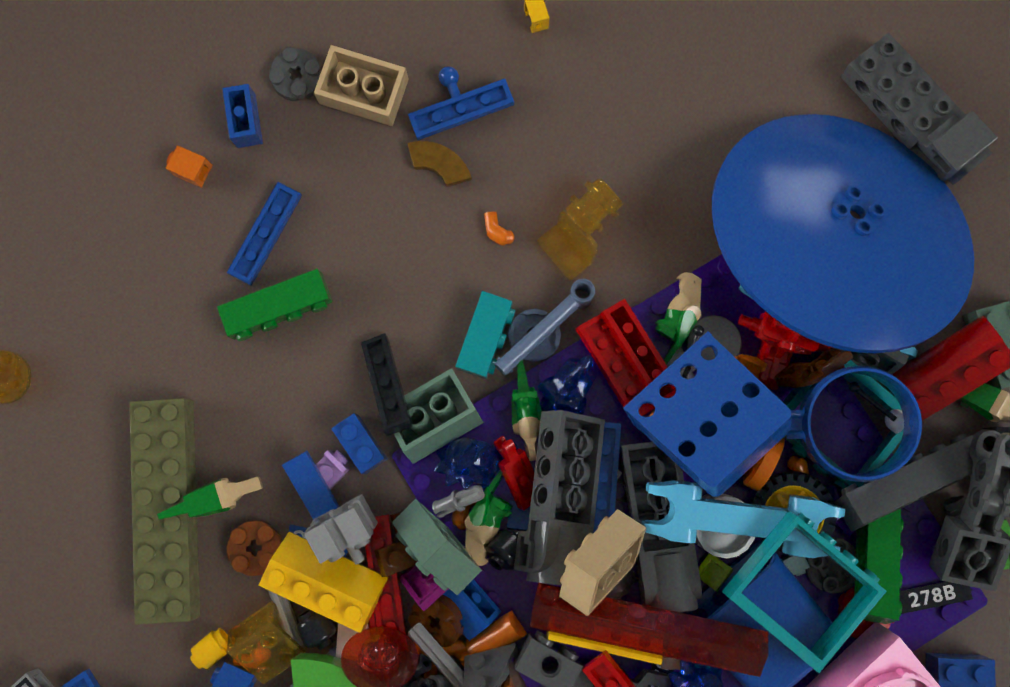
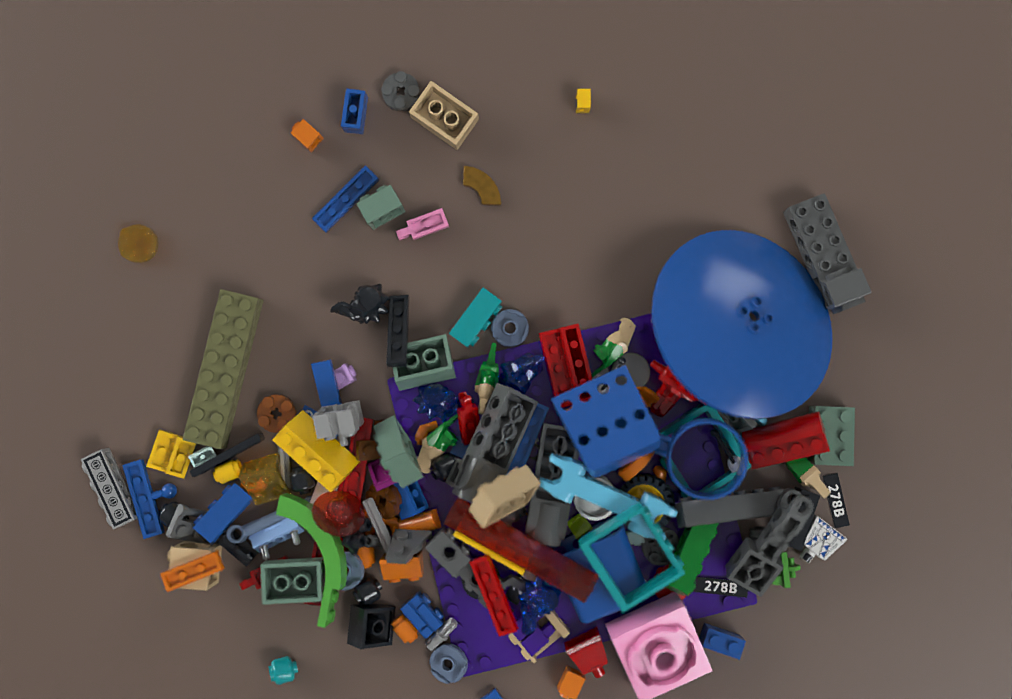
camera: 15 degrees right, 5 degrees up
animal [157,476,263,520] -> none
green brick [217,268,333,341] -> none
blue brick [331,413,388,474] -> none
blue plate [408,66,514,141] -> none
light grey axle [432,485,485,518] -> none
orange arm [484,211,514,246] -> none
sand blue piece [494,279,595,376] -> none
clear yellow bracket [537,211,598,282] -> none
clear yellow piece [566,179,622,235] -> none
reddish brown plate [774,348,853,389] -> none
none -> yellow slope [146,429,196,479]
none -> light aqua piece [188,446,217,468]
none -> black tile [189,433,265,477]
none -> black head [330,284,390,324]
none -> sand green brick [356,185,406,230]
none -> bright pink plate [396,208,449,240]

